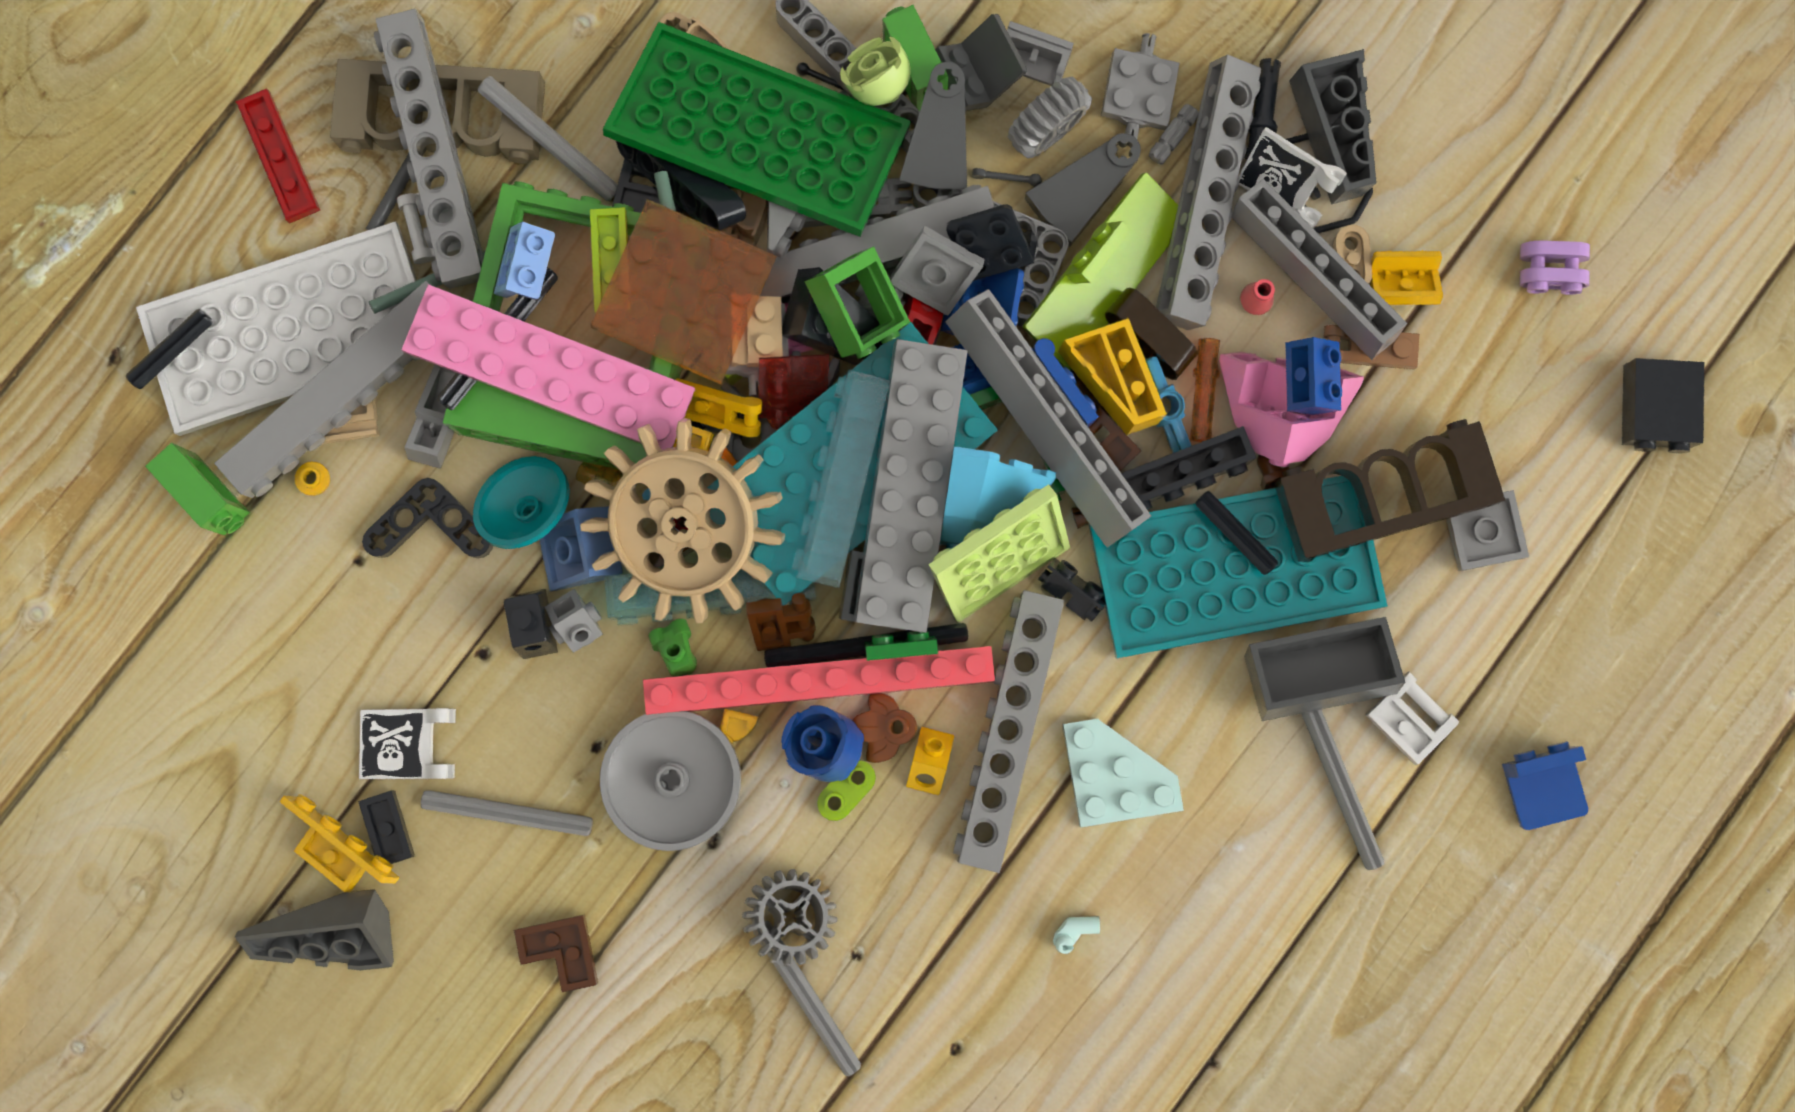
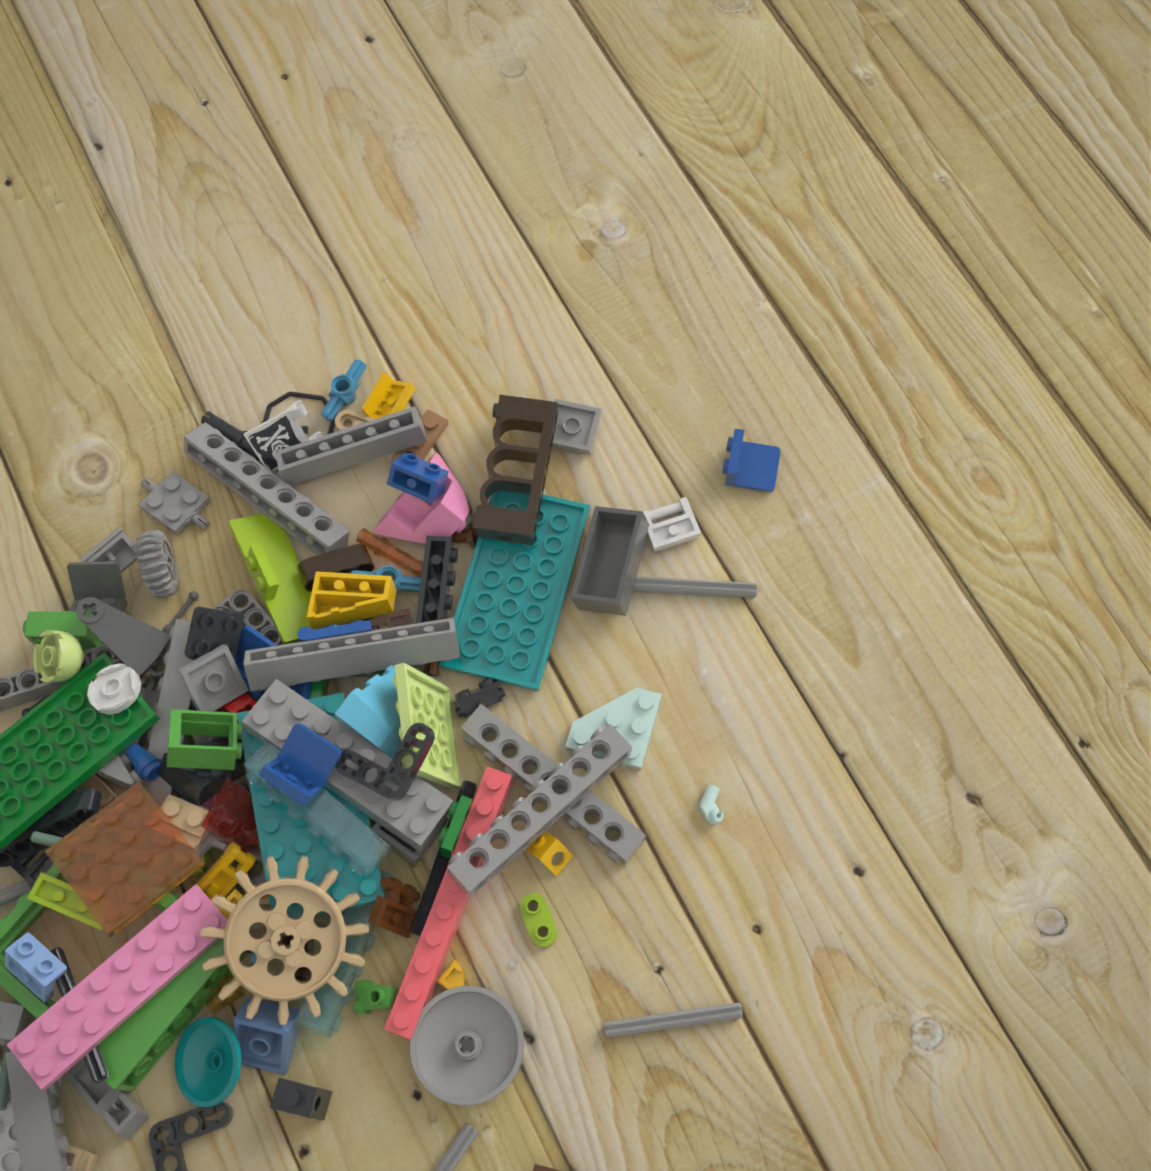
camera: 60 degrees left, 15 degrees down
light grey brick [545,589,603,653] -> none
light grey gear [742,869,837,966] -> none
blue brick [781,705,864,782] -> none
dark orange plate [852,693,917,763] -> none
dark grey piece [1025,133,1141,248] -> none
light grey axle [1149,104,1199,165] -> none
black axle [1195,491,1278,575] -> none
coral cone [1240,279,1275,315] -> none
dark grey wedge [1289,49,1377,205] -> none
lavender brick [1520,240,1590,295] -> none
black brick [1622,358,1705,454] -> none
none -> white tile [87,663,141,715]
none -> blue cone [125,743,162,782]
none -> blue bracket [259,723,341,806]
none -> dark azure axle [321,359,366,421]
none -> black beam [335,723,435,801]
none -> light grey brick [447,724,632,898]

